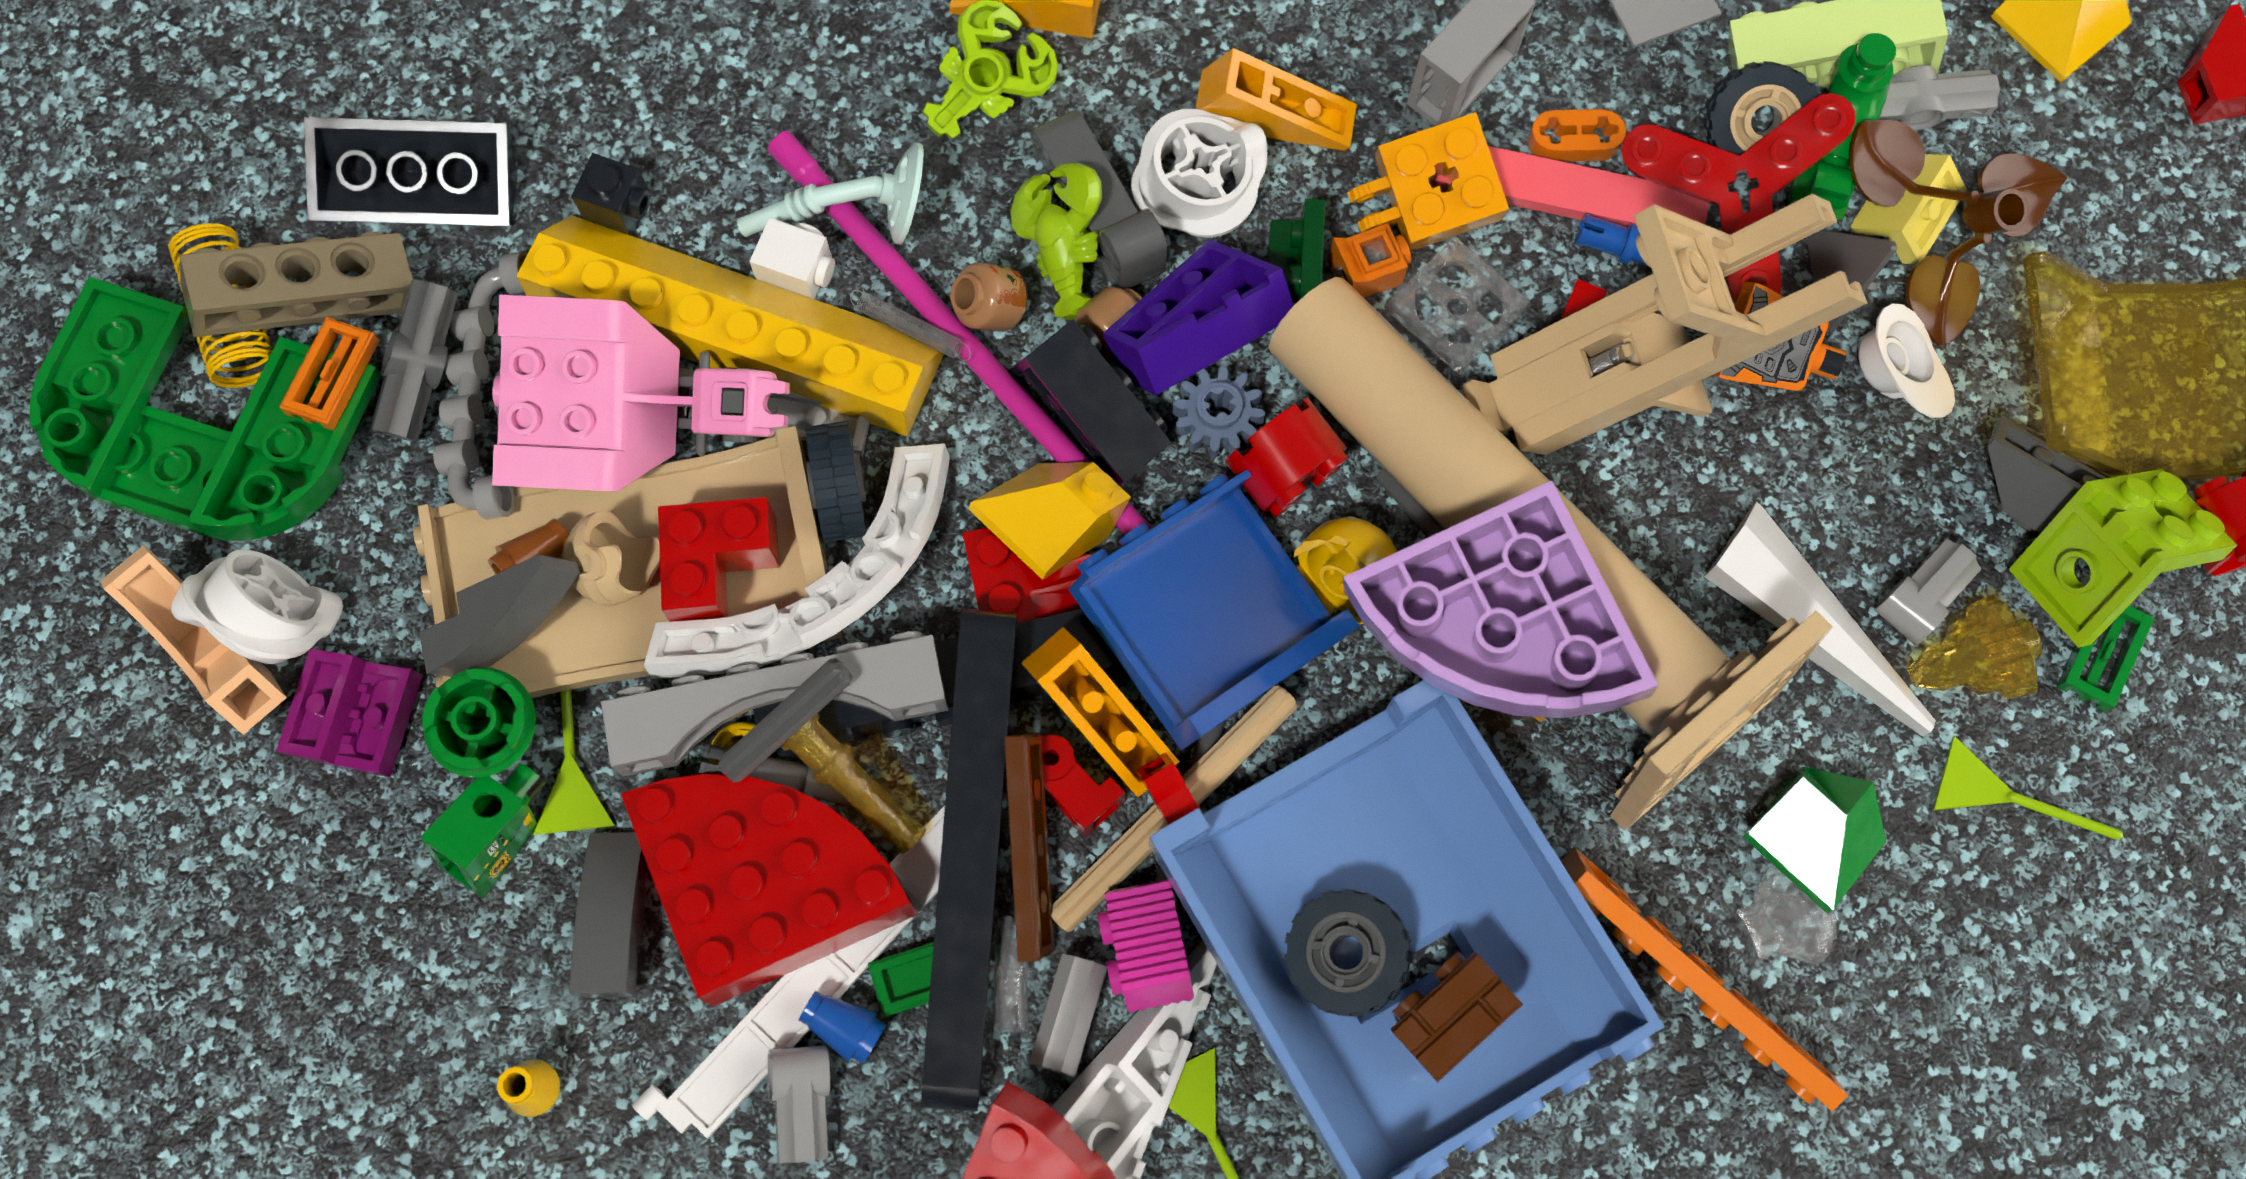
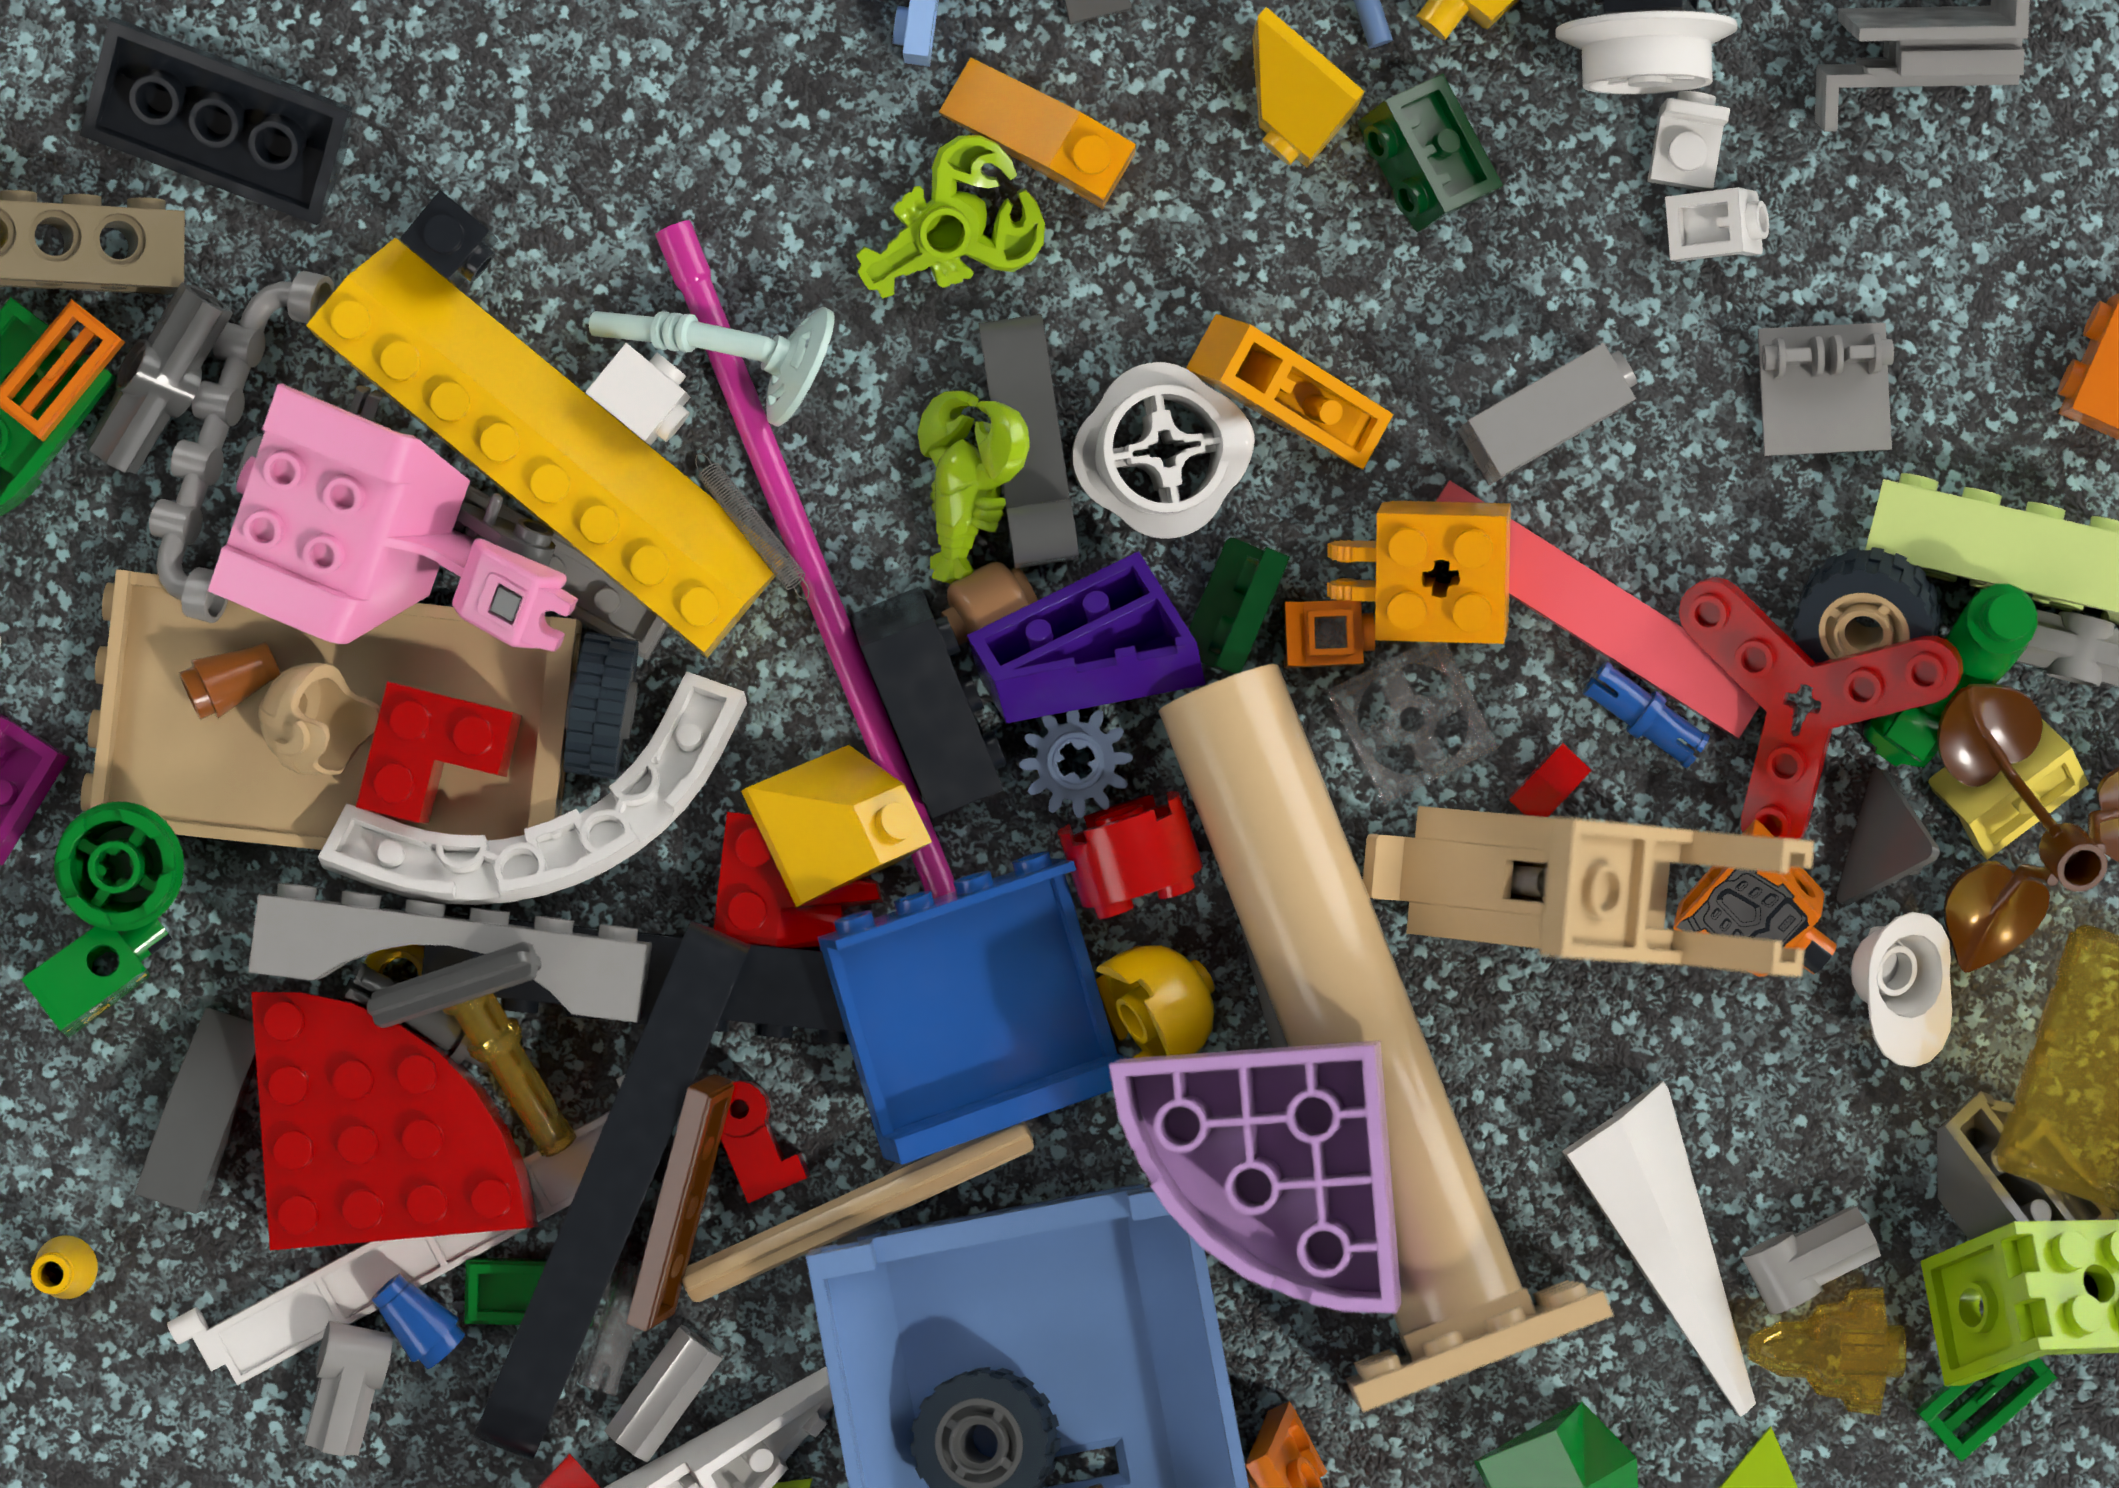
camera: 20 degrees right, 15 degrees up
dark grey slope [419,554,579,677] -> none
lime piece [533,690,615,835] -> none
medium nougat head [950,262,1028,332] -> none
light orange brick [1022,627,1180,798] -> none
dark pink brick [1097,879,1194,1013] -> none
red piece [1136,752,1201,826] -> none
orange beam [1527,109,1626,162] -> none

